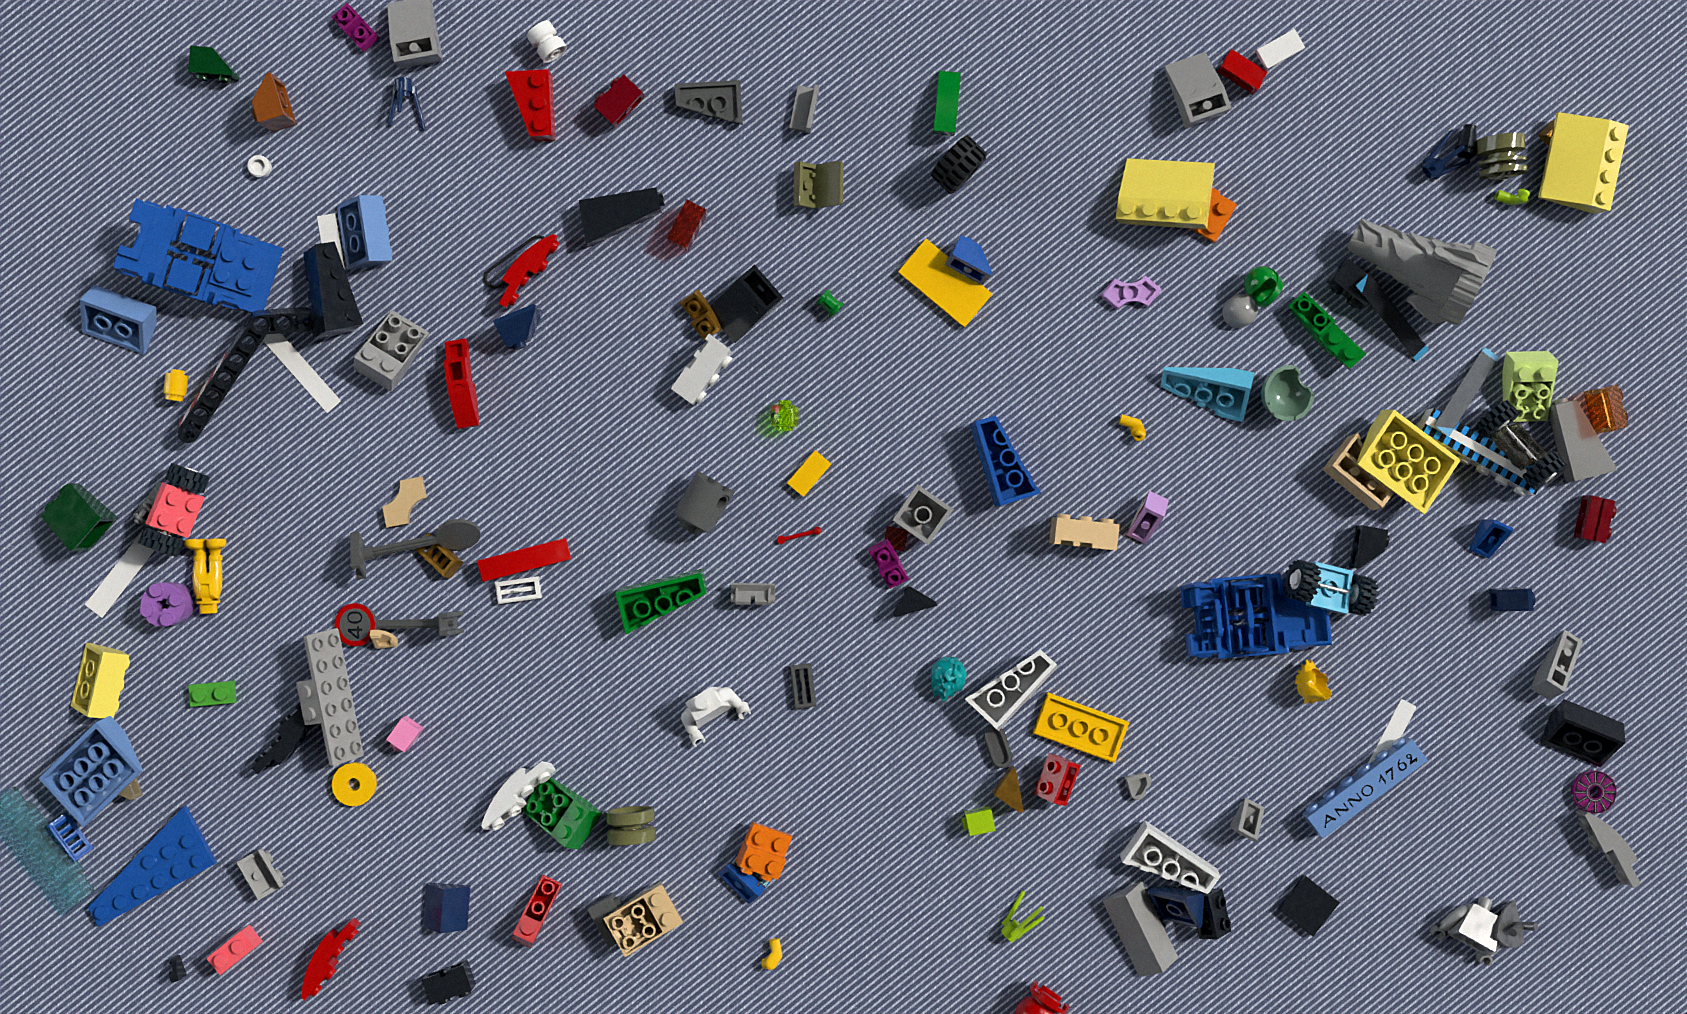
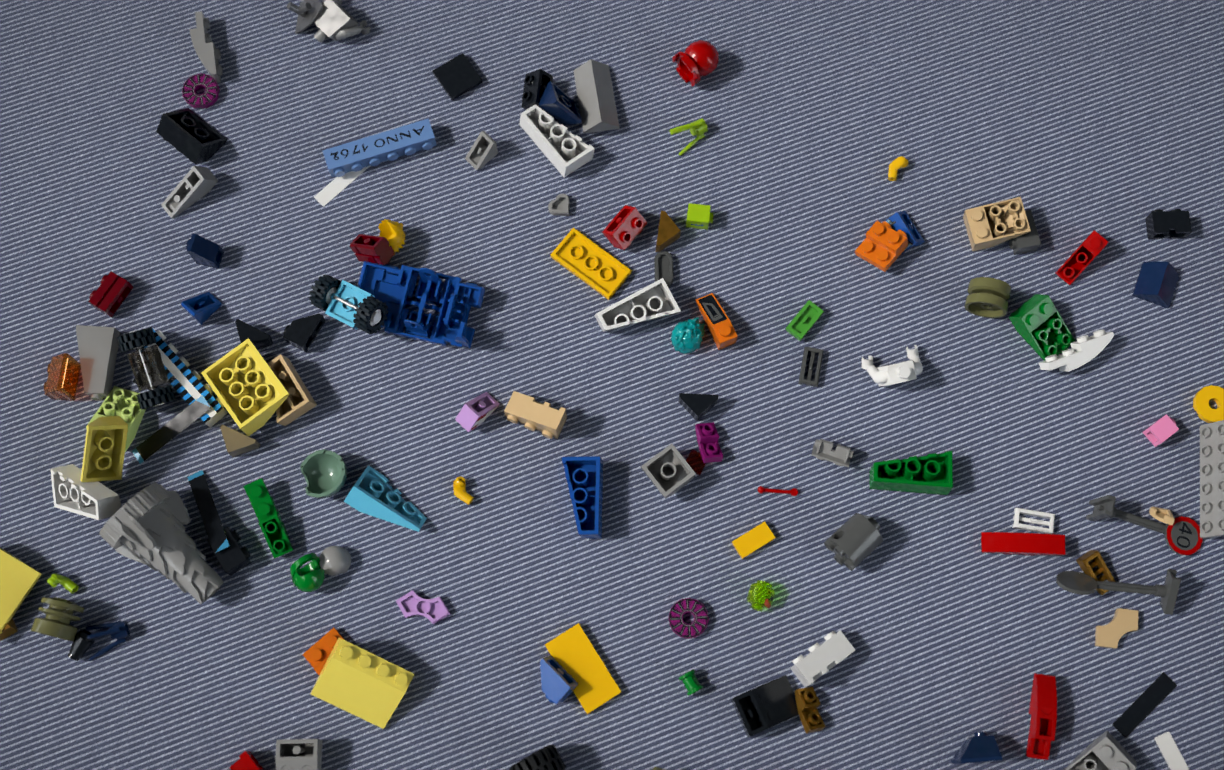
camera: 160 degrees left, 15 degrees down
none -> white wedge [50,464,121,520]
none -> light yellow slope [81,416,128,482]
none -> dark tan slope [220,424,261,457]
none -> black slope [235,319,273,349]
none -> dark red brick [350,234,395,265]
none -> tile [668,598,708,639]
none -> orange slope [695,293,738,350]
none -> bright green plate [785,300,824,341]
none -> black sticker [1112,672,1177,738]

